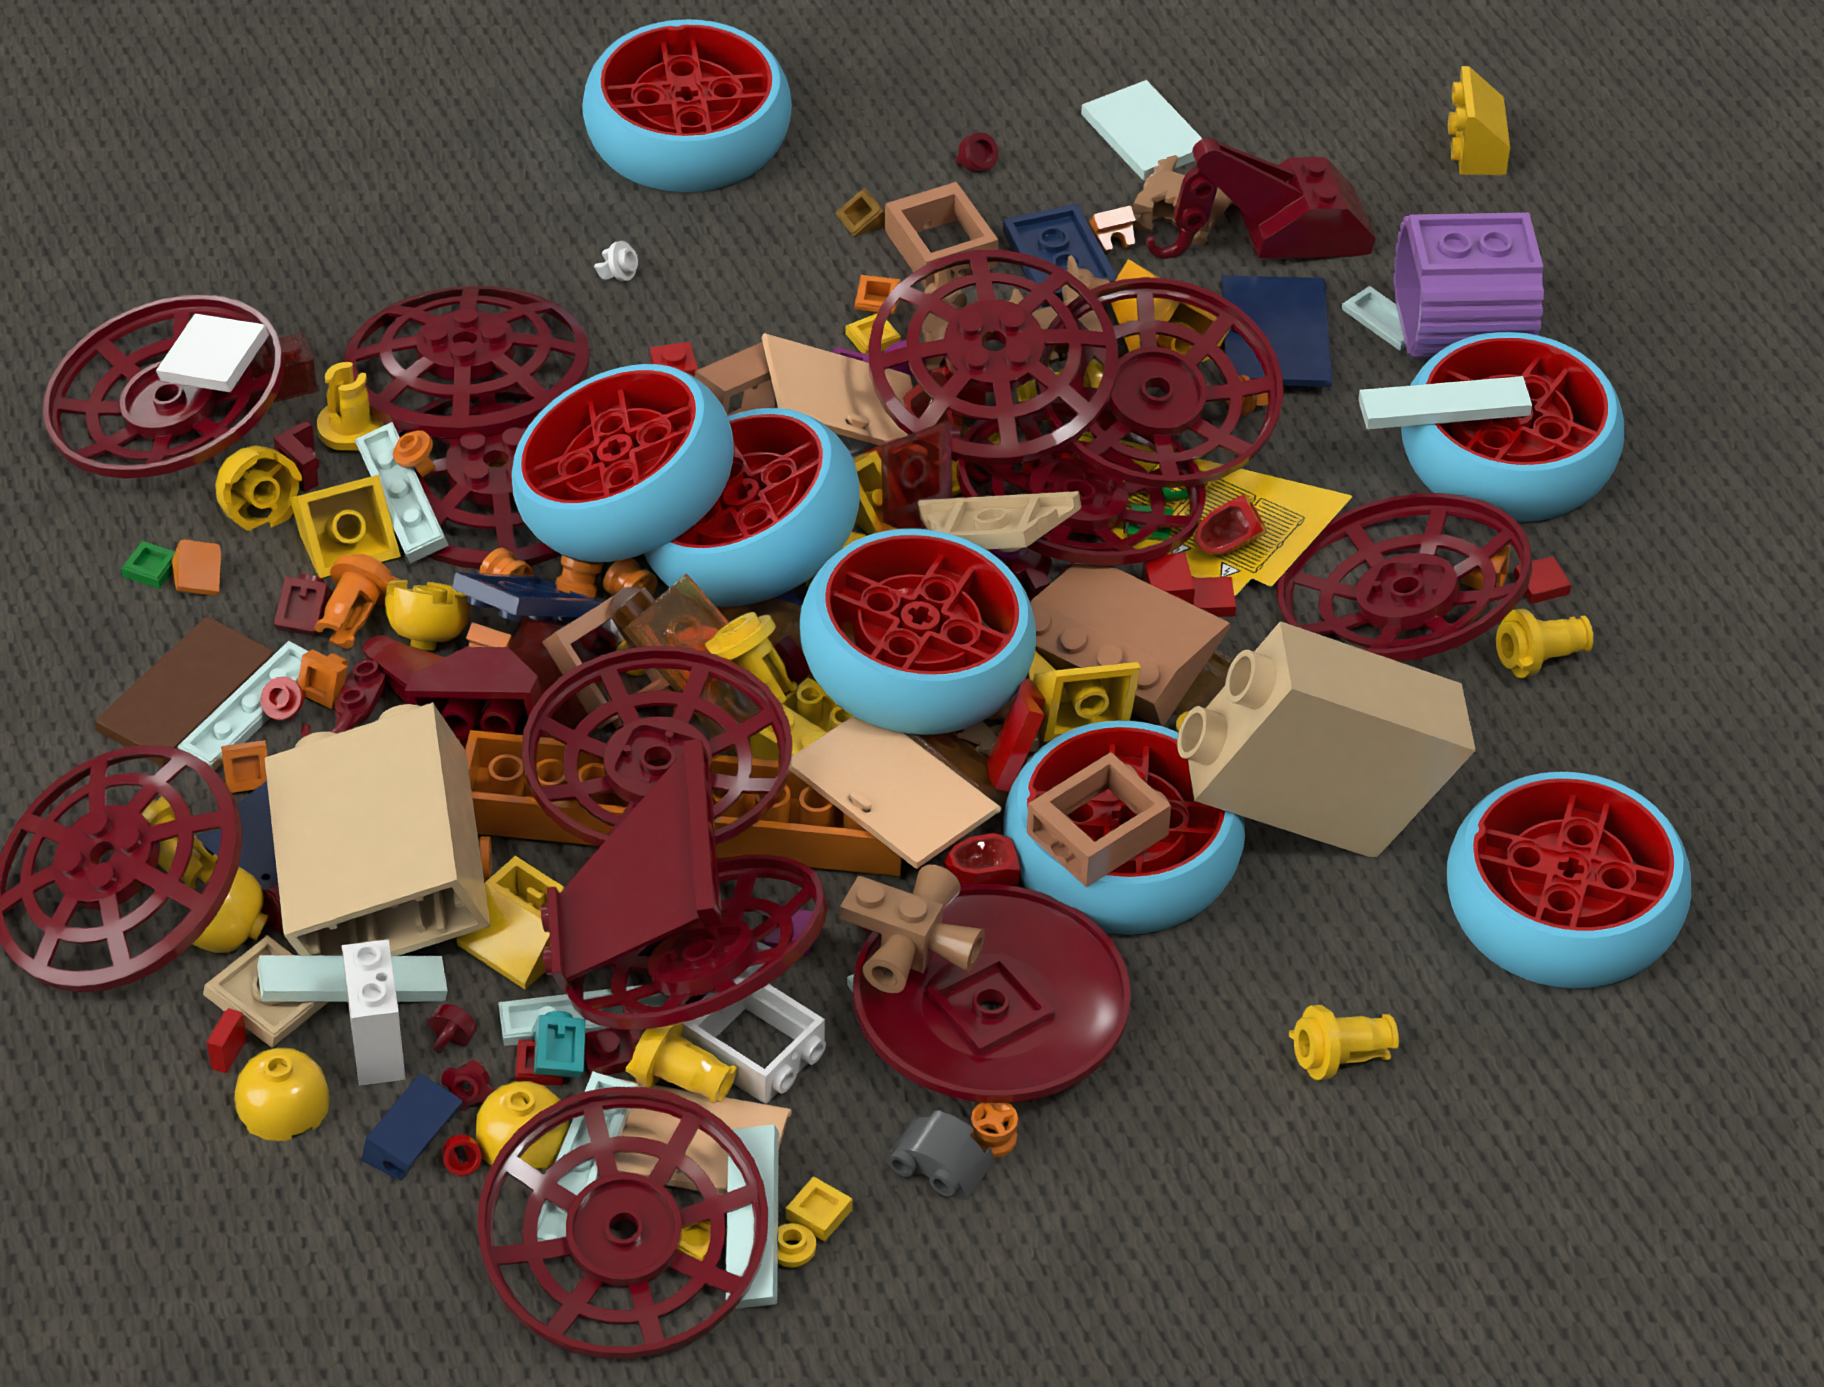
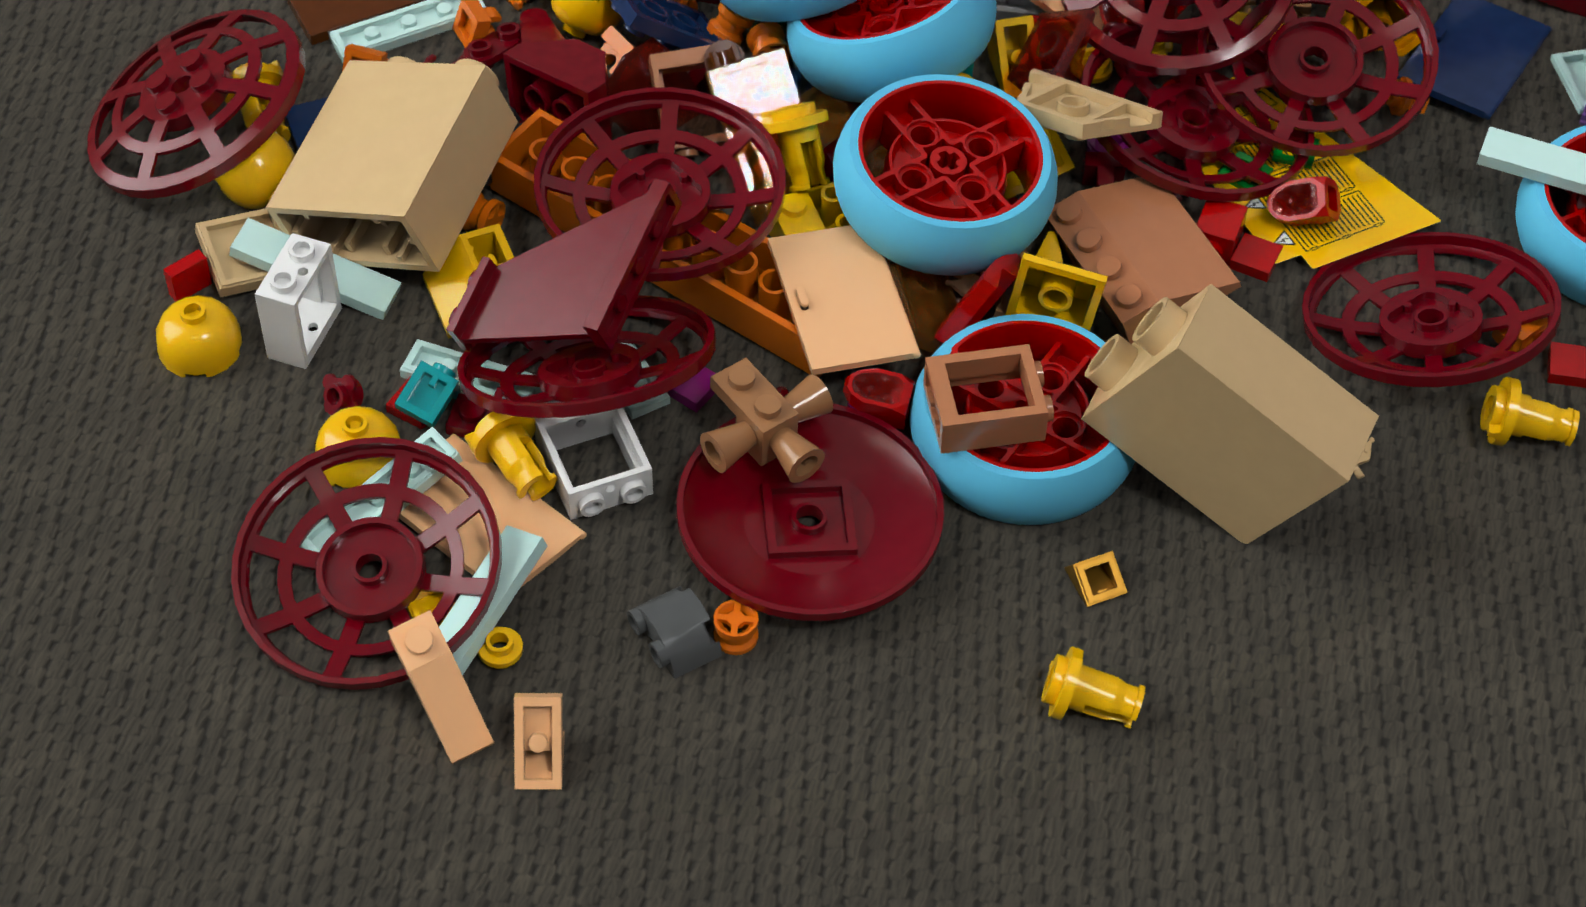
camera: 30 degrees right, 5 degrees up
plate [260,677,306,721] -> none
dark blue hinge [361,1073,463,1181] -> none
dark red tile [429,1004,477,1053] -> none
red hinge [442,1134,482,1176] -> none
yellow plate [786,1176,853,1242] -> none
wheel [1447,772,1691,988] -> none
none -> light nougat slope [388,610,494,764]
none -> light nougat slope [514,693,565,790]
none -> pearl gold slope [1064,551,1128,607]

